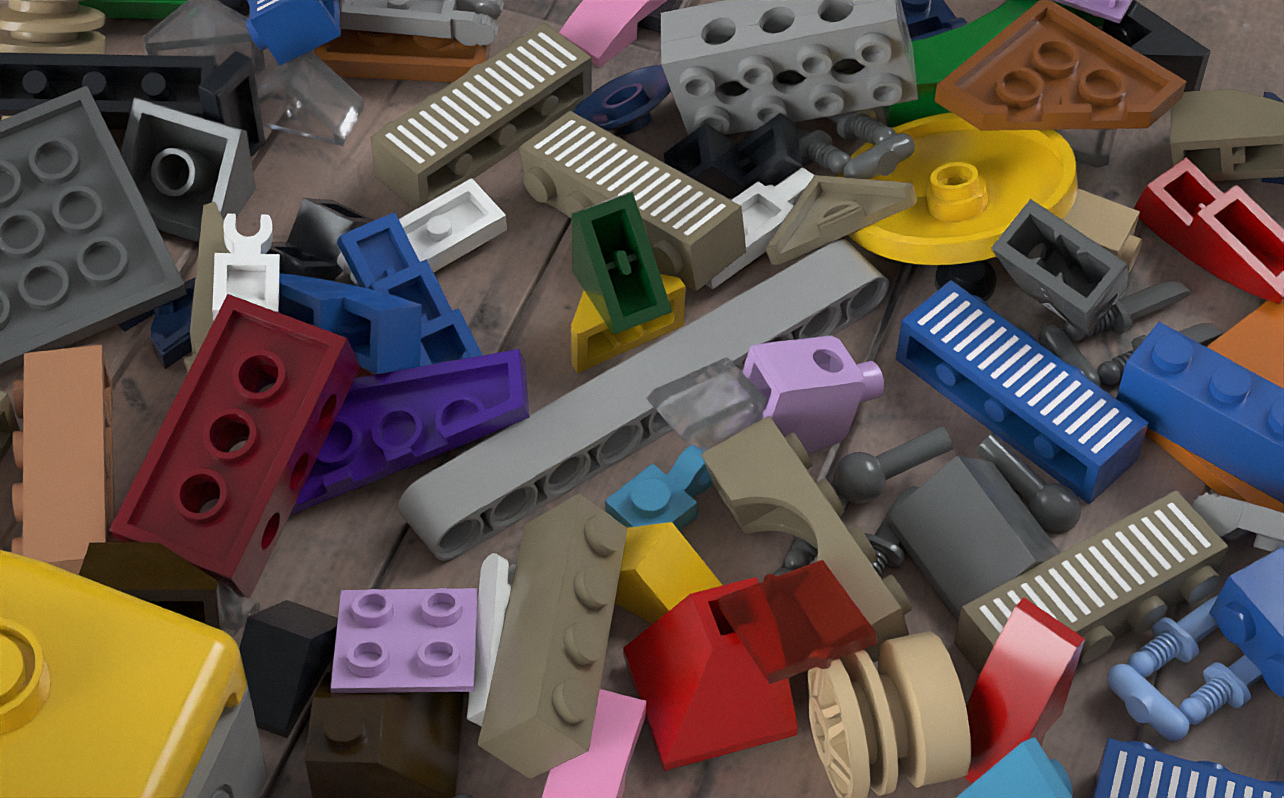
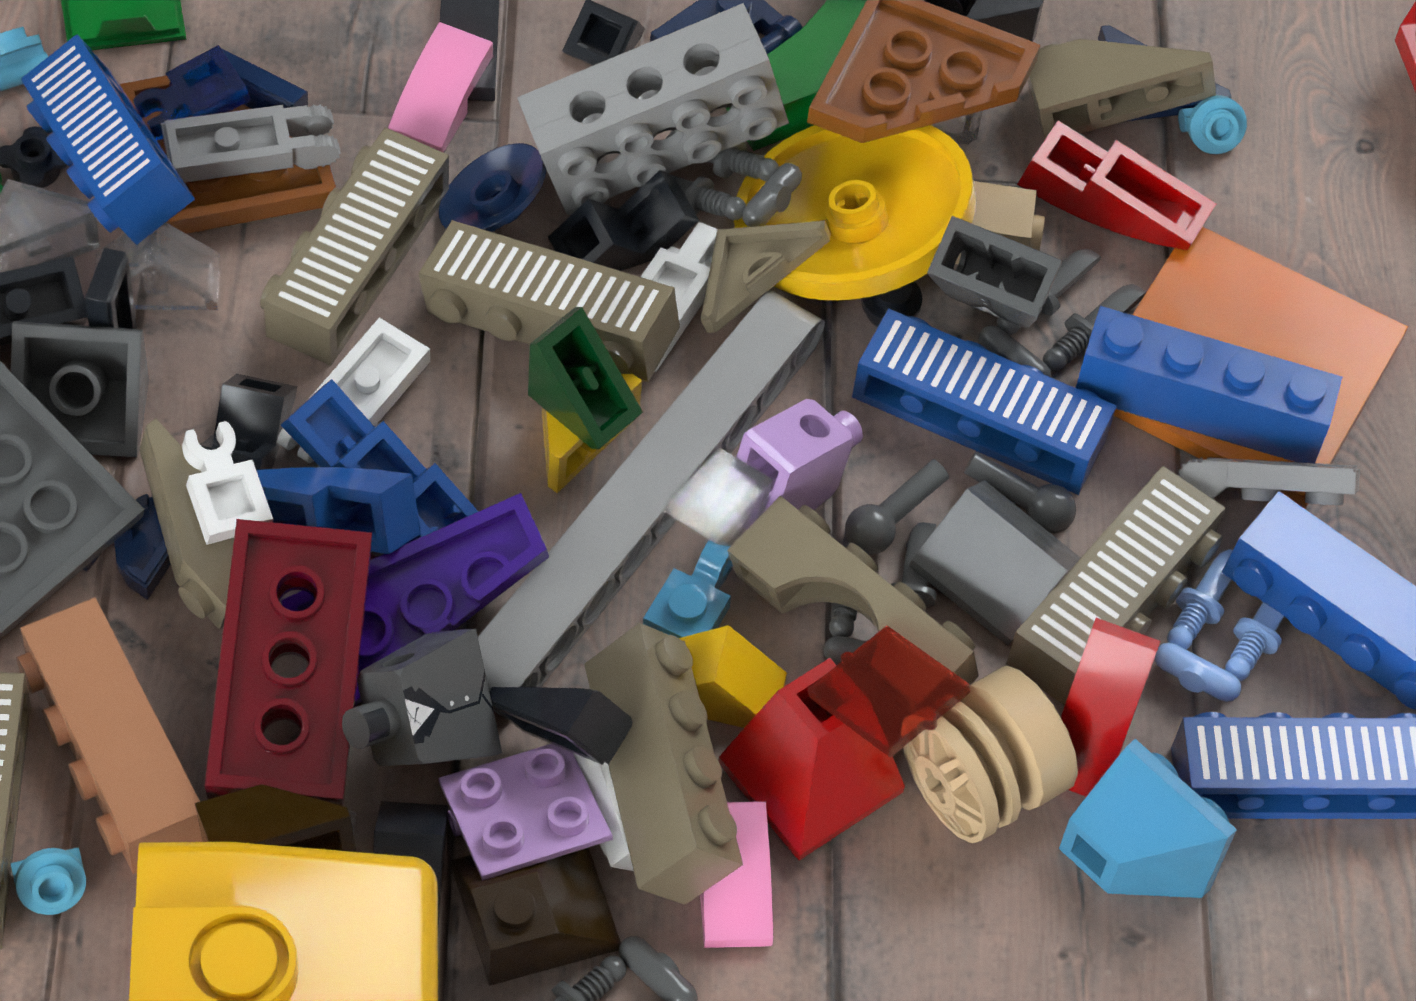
camera: 25 degrees left, 5 degrees up
none -> dark grey torso [342,629,502,766]
none -> black slope [489,687,633,765]

